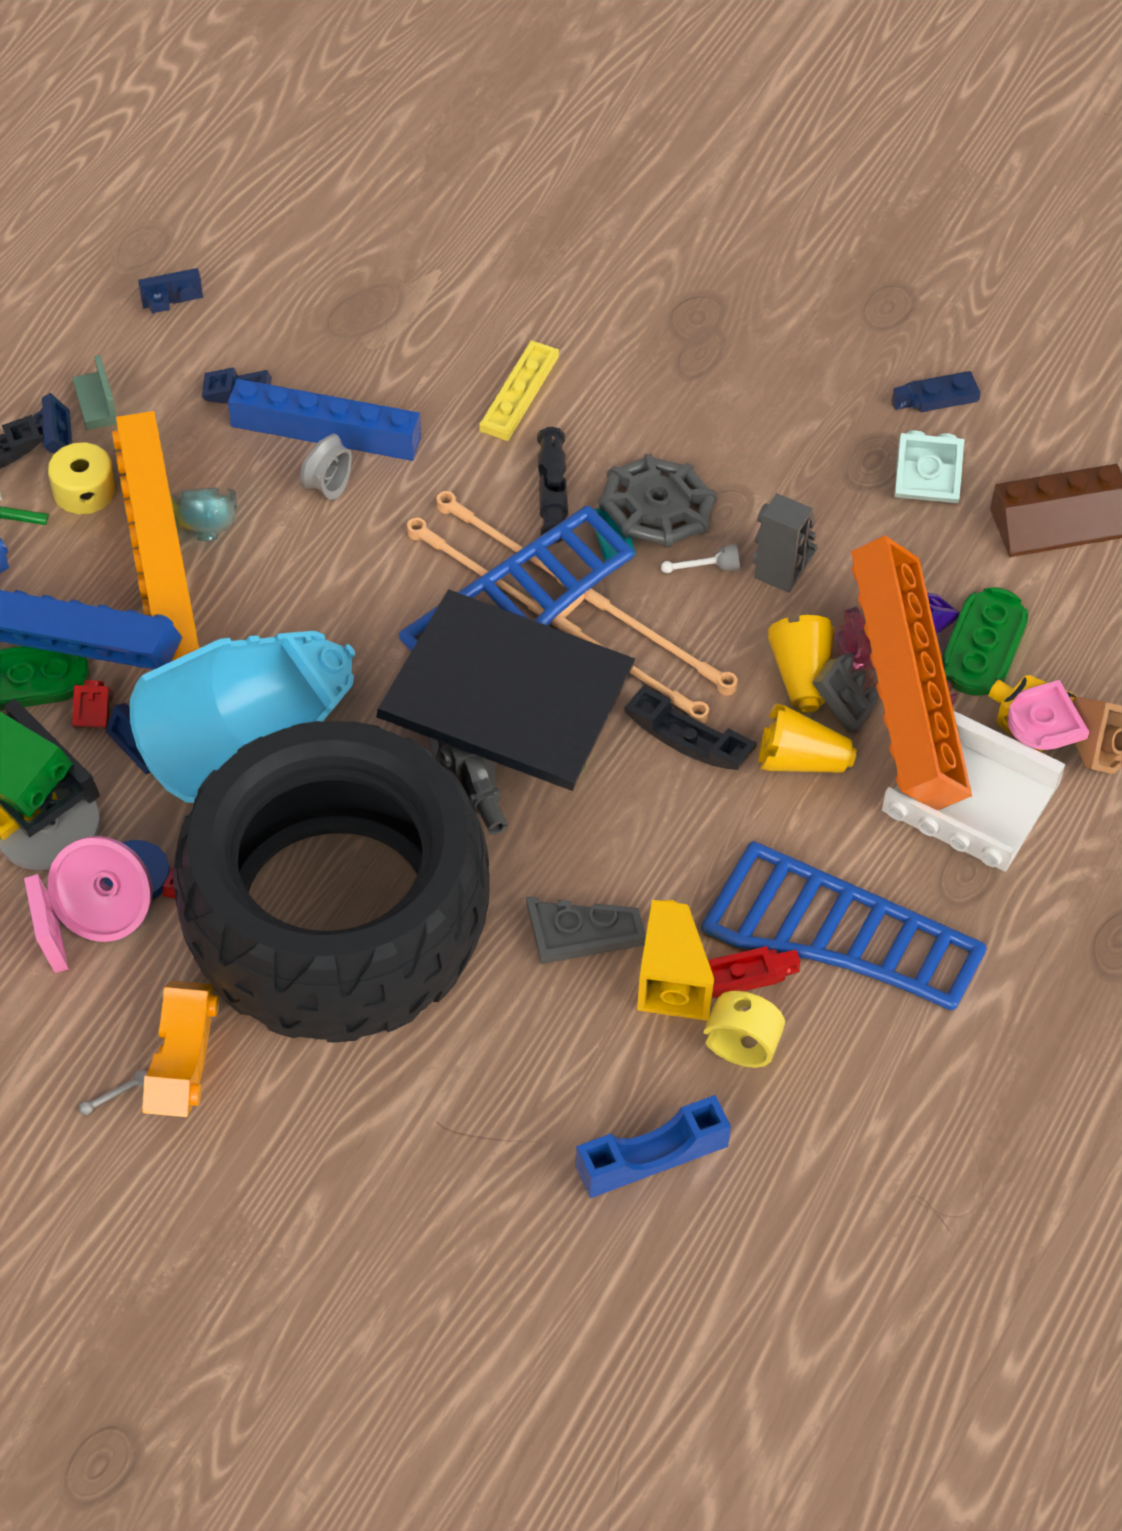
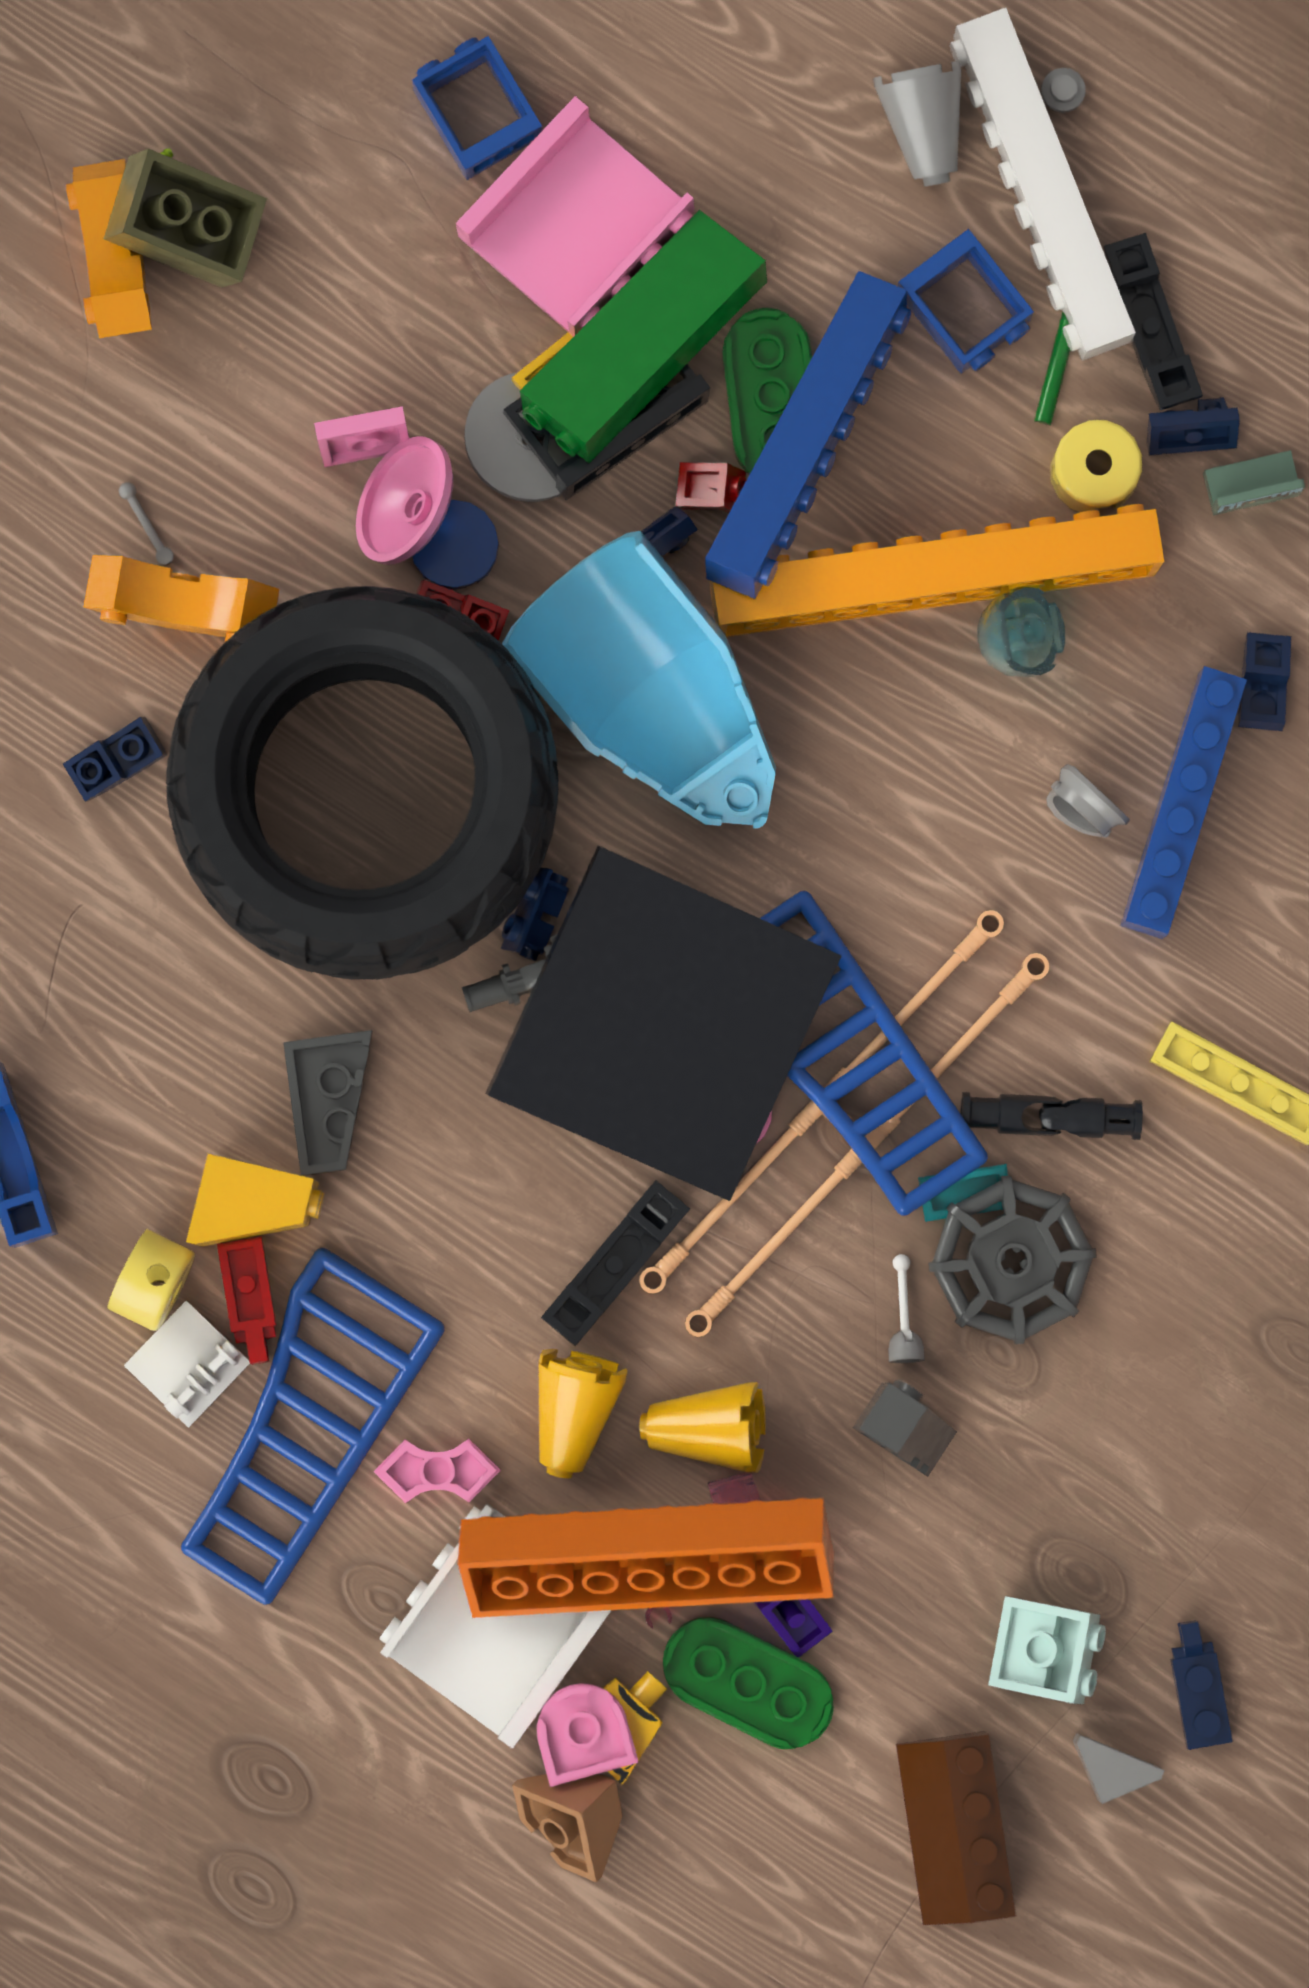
camera: 90 degrees right, 30 degrees up
dark grey plate [812,653,878,732] -> none
none -> dark blue slope [63,717,168,802]
none -> white hinge [124,1300,250,1428]
none -> bright pink tile [374,1439,501,1503]
none -> light grey slope [1073,1733,1165,1804]

